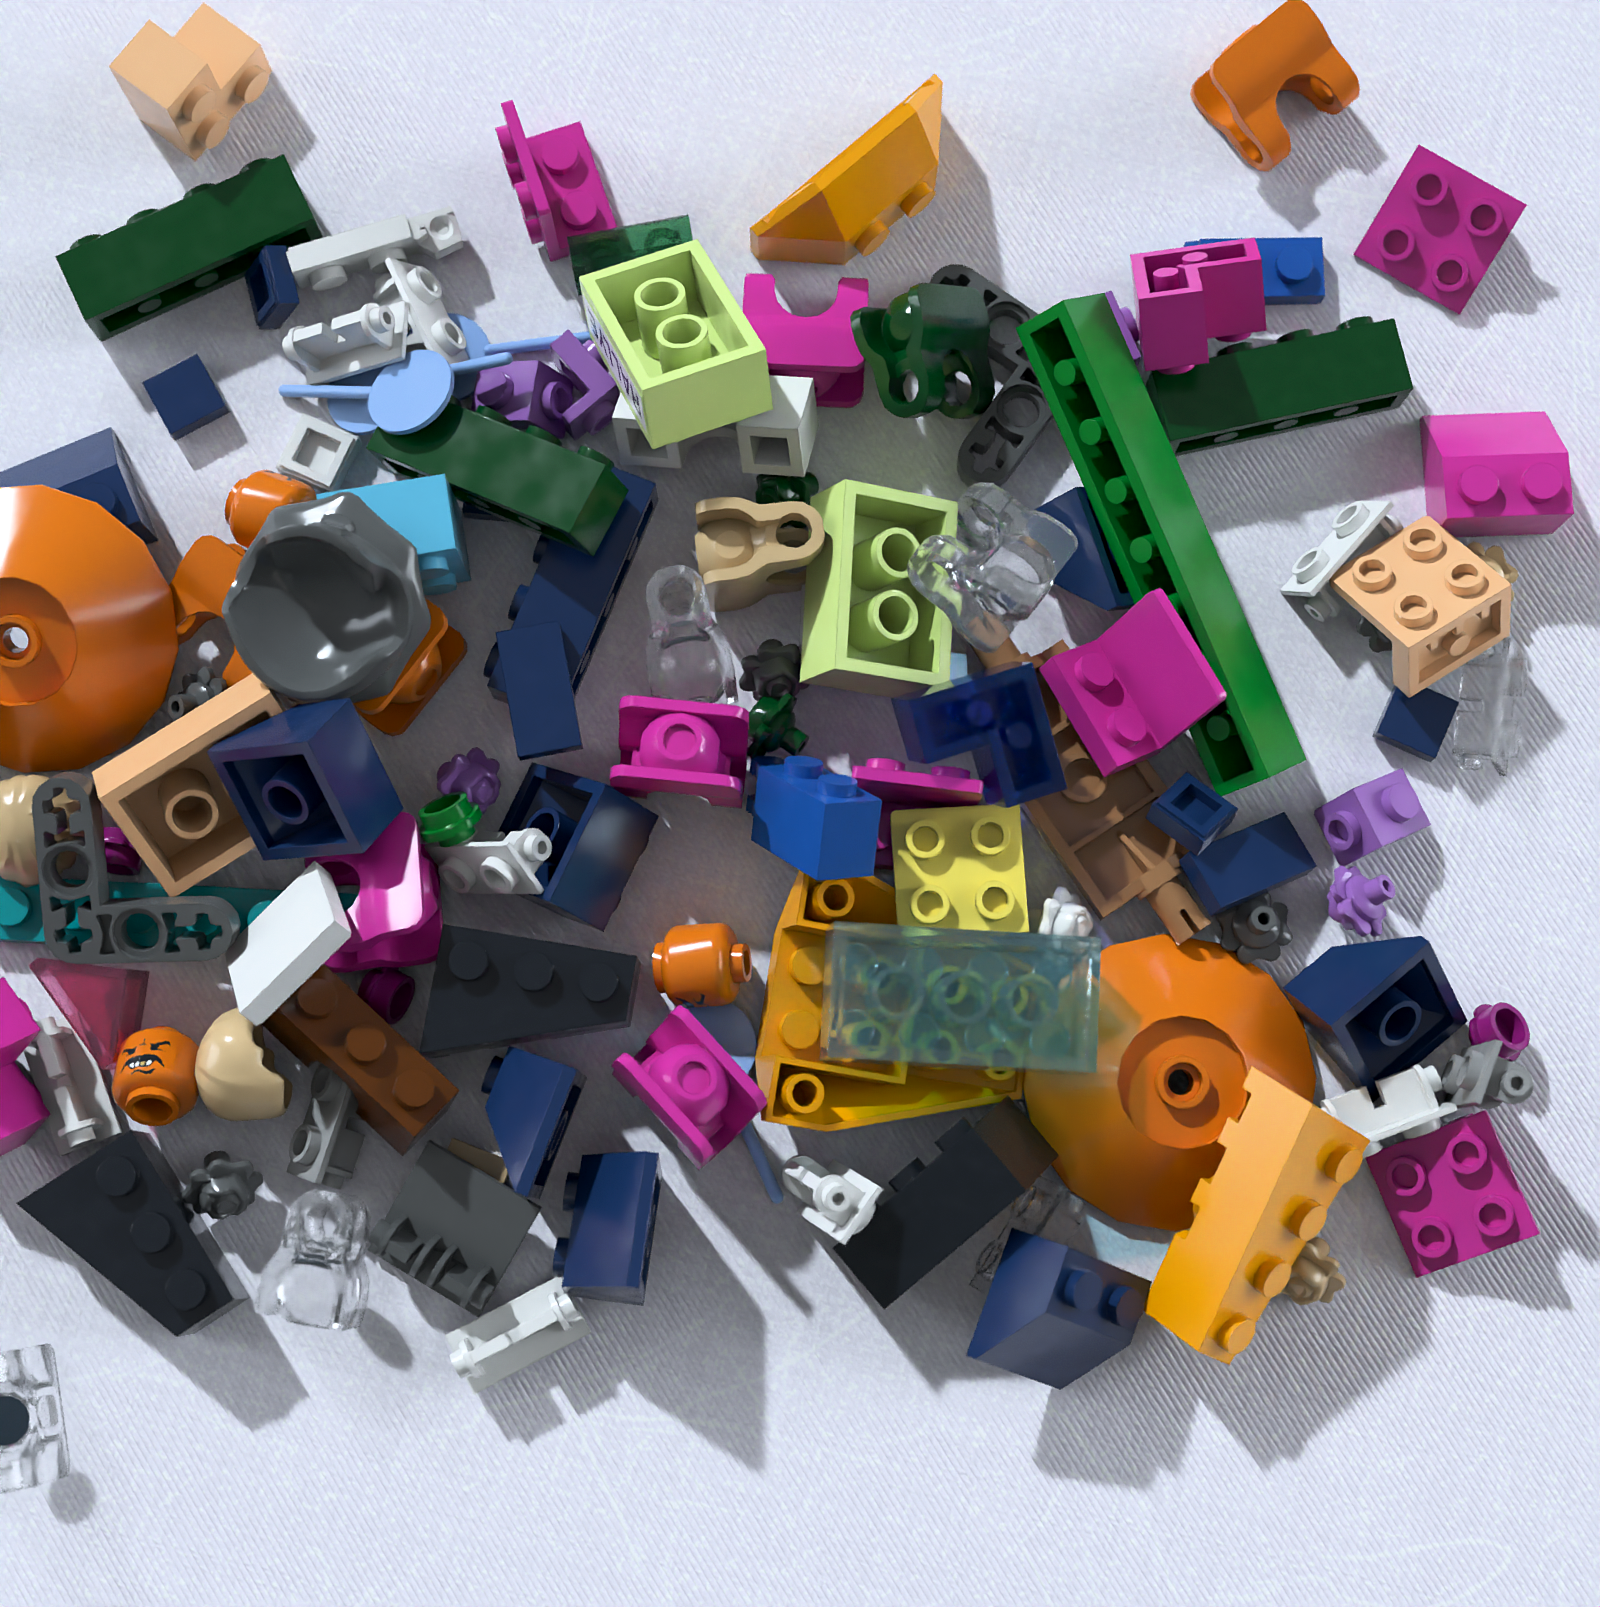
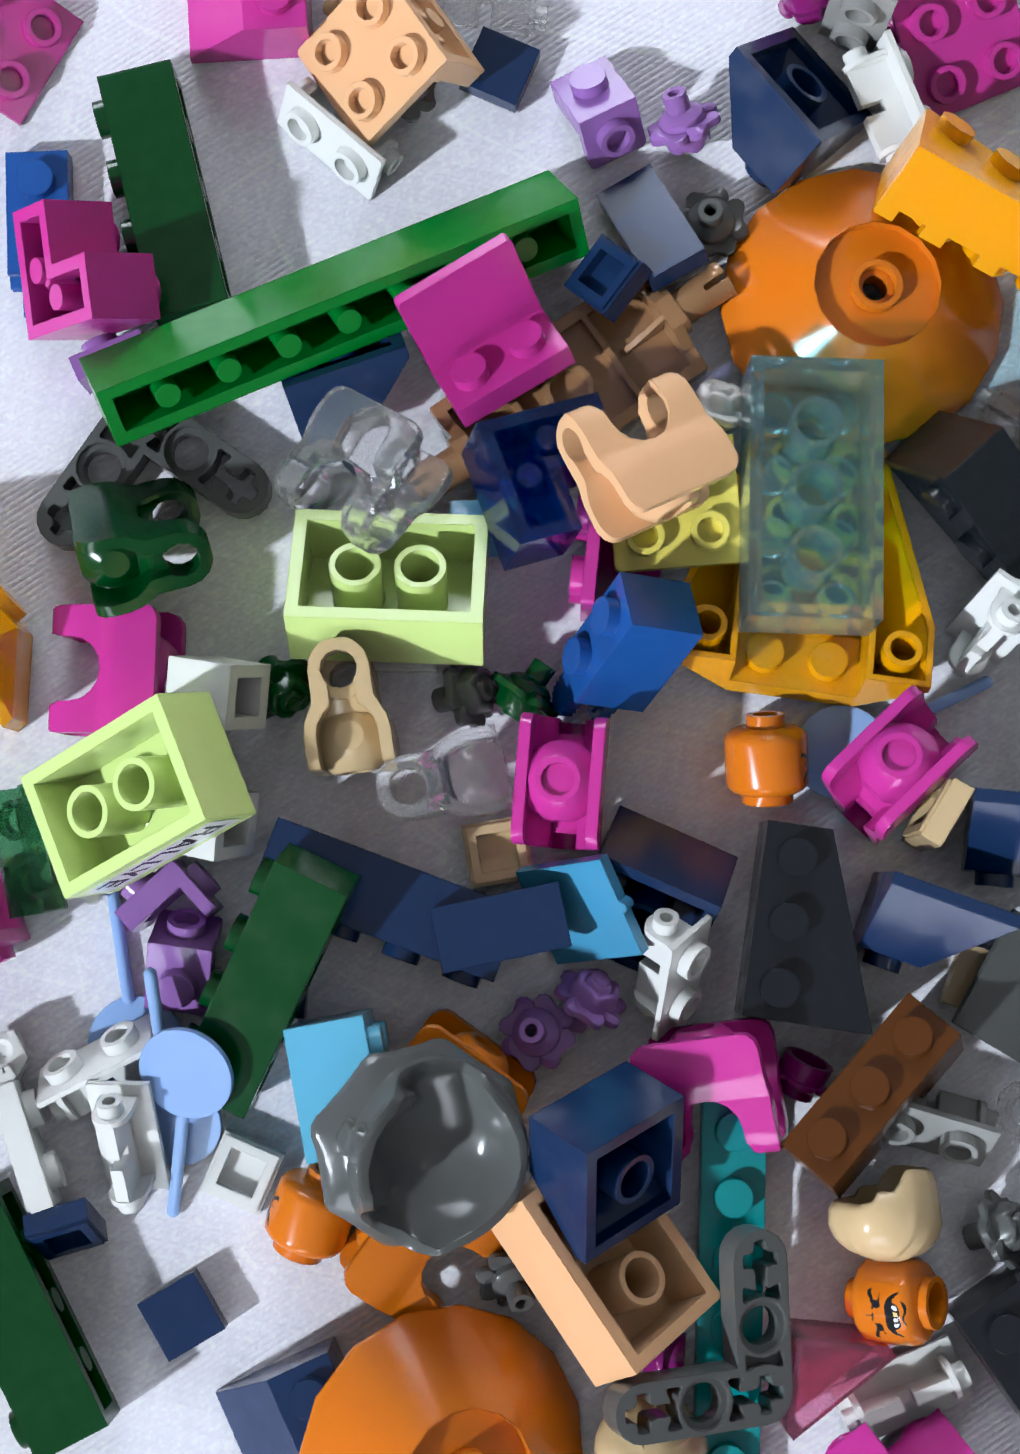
camera: 85 degrees left, 5 degrees up
white tile [224,861,352,1026] -> none
green plate [418,791,482,847] -> none
none -> tan tile [461,817,533,889]
none -> medium lavender plant [499,993,576,1072]
none -> dark azure piece [515,853,649,965]
none -> light nougat piece [556,372,739,543]
none -> tan tile [900,777,975,852]

